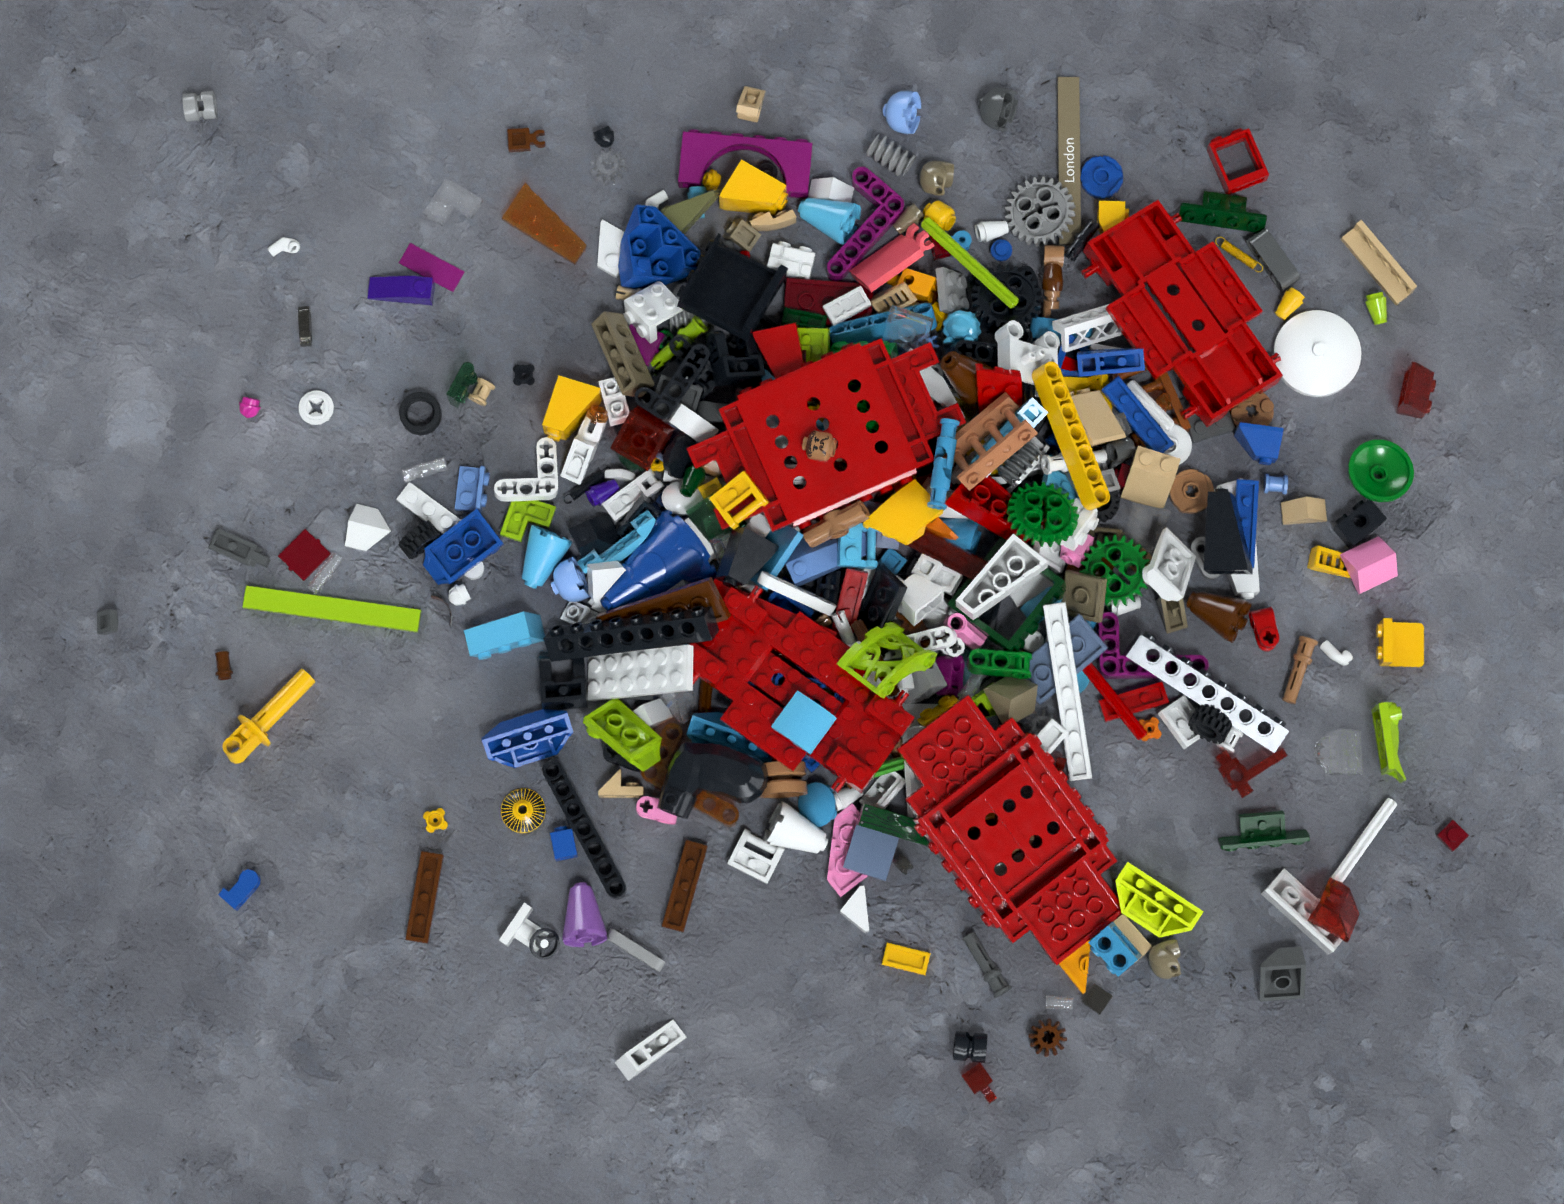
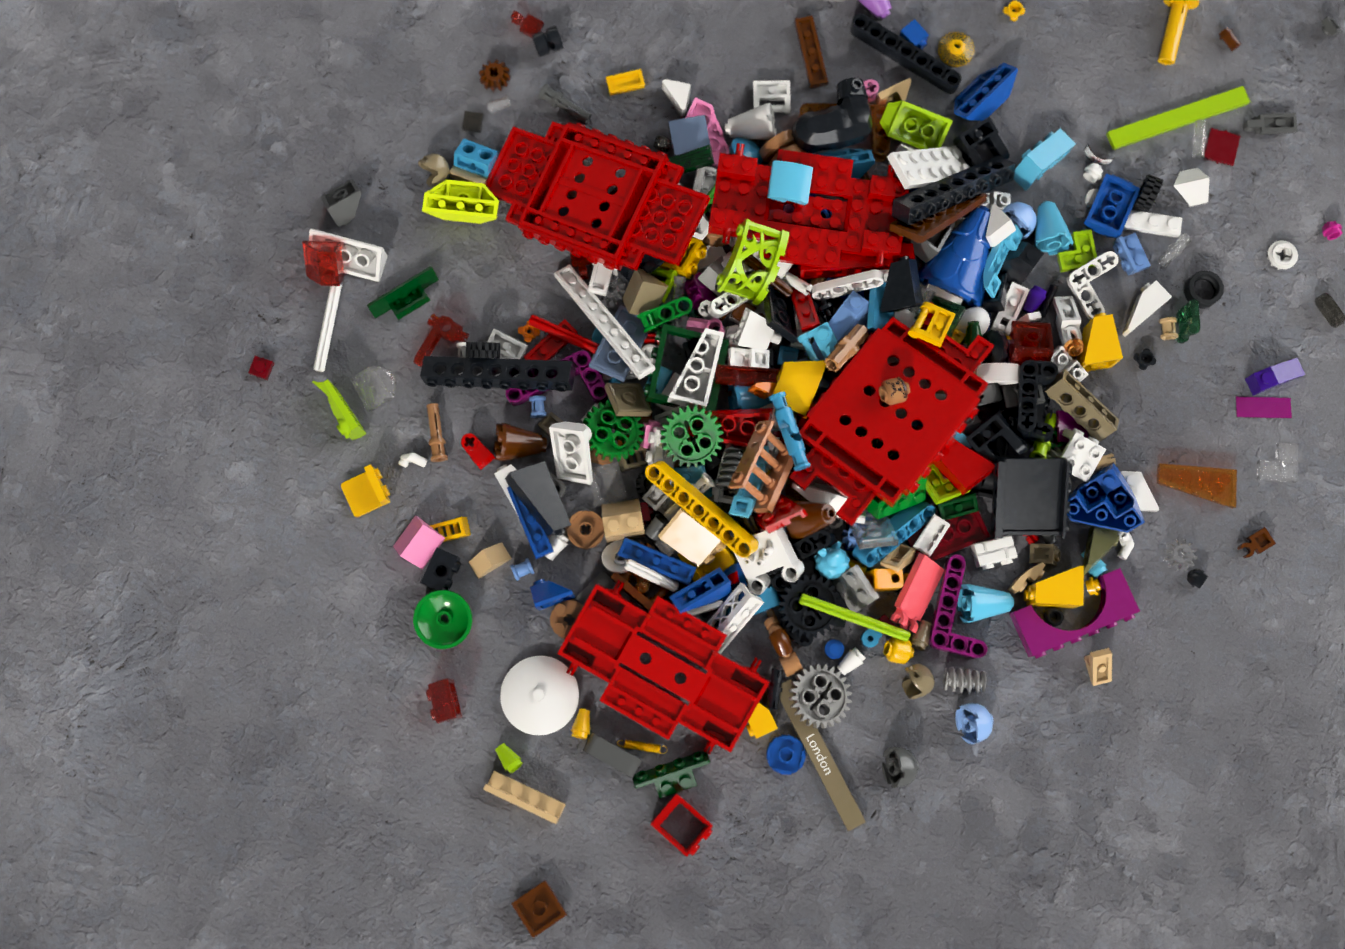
camera: 155 degrees right, 0 degrees up
white slope [808,177,854,203] -> none
light orange tile [1058,939,1091,995] -> none
none -> reddish brown plate [511,880,567,938]
none -> medium blue bush [529,396,547,418]
none -> white slope [1122,280,1172,337]

